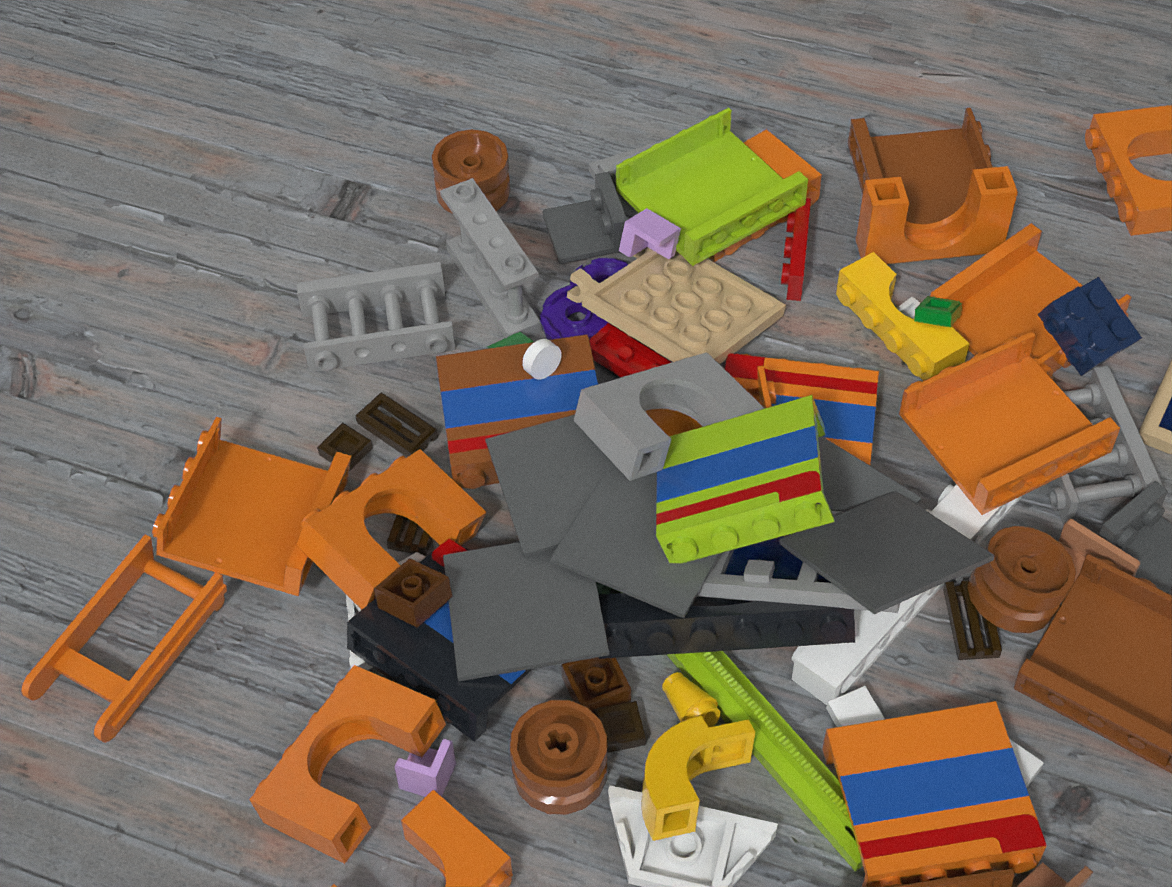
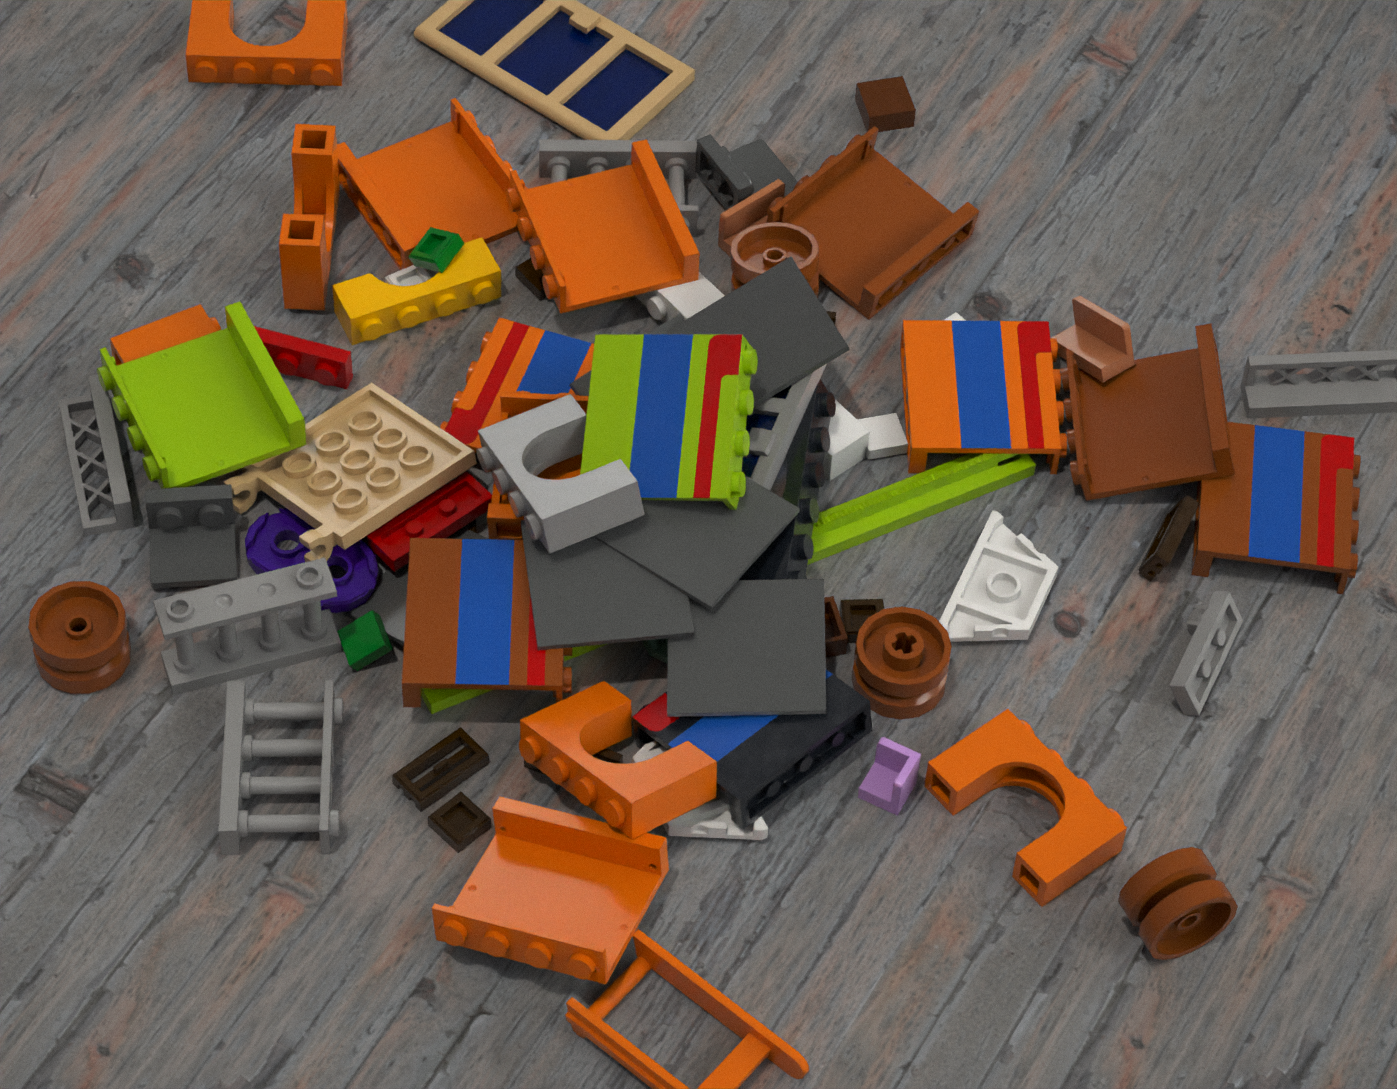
camera: 85 degrees left, 0 degrees up
orange arch [249,665,446,864] -> none
reddish brown piece [374,558,453,628] -> none
white tile [523,339,561,380] -> none
lavender panel [619,208,681,259] -> none
yellow arch [641,716,756,841] -> none
yellow cone [662,672,720,728] -> none
dark orange panel [848,108,993,224] -> none
dark blue plate [1038,277,1142,376] -> none

